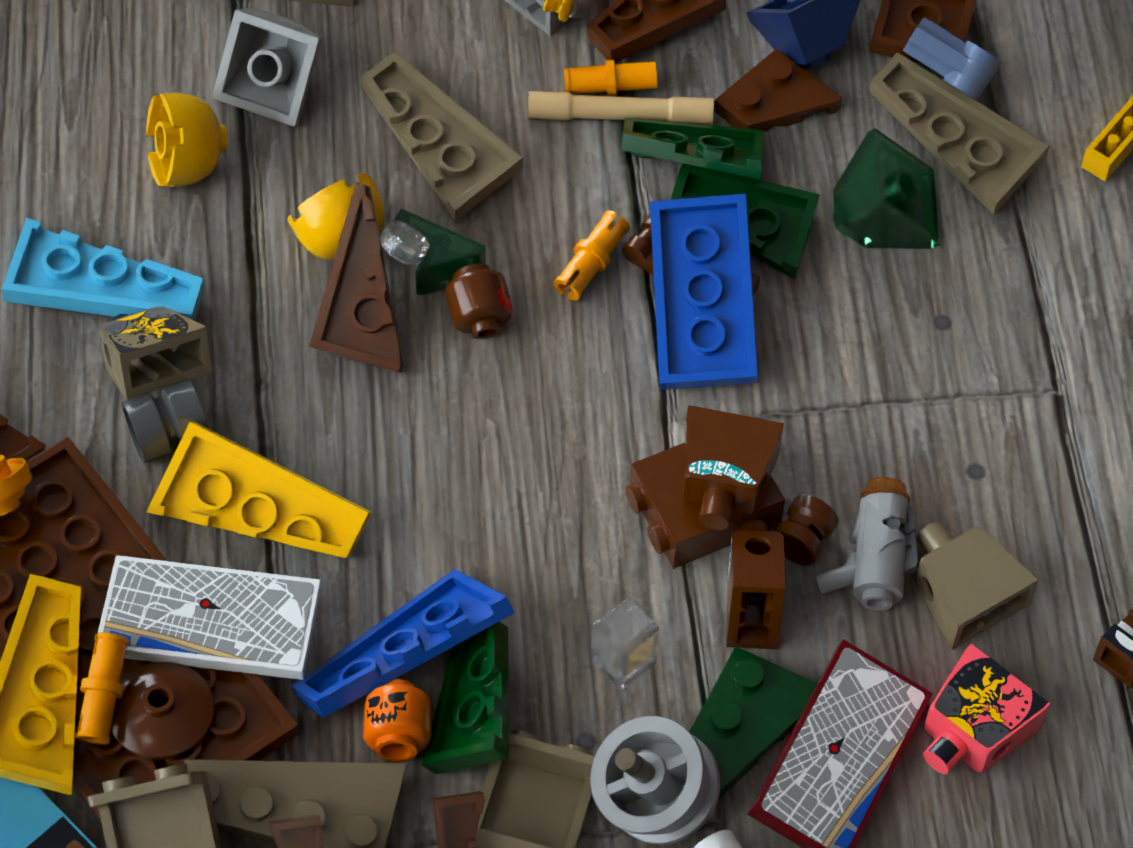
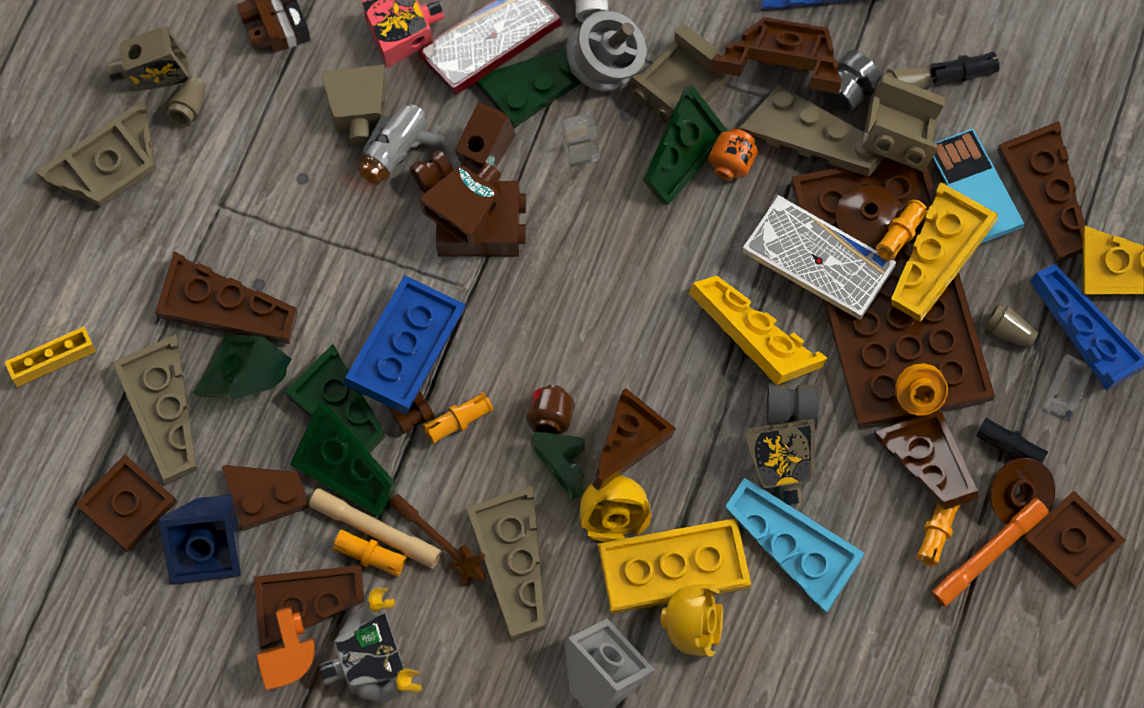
camera: 150 degrees left, 10 degrees up
blue wing [292,569,515,717] -> none
clear tile [379,220,430,265] -> none
sand blue piece [903,17,1002,102] -> none
none -> reddish brown wing [155,252,298,344]
none -> reddish brown piece [389,494,486,586]
none -> yellow tile [598,518,751,614]

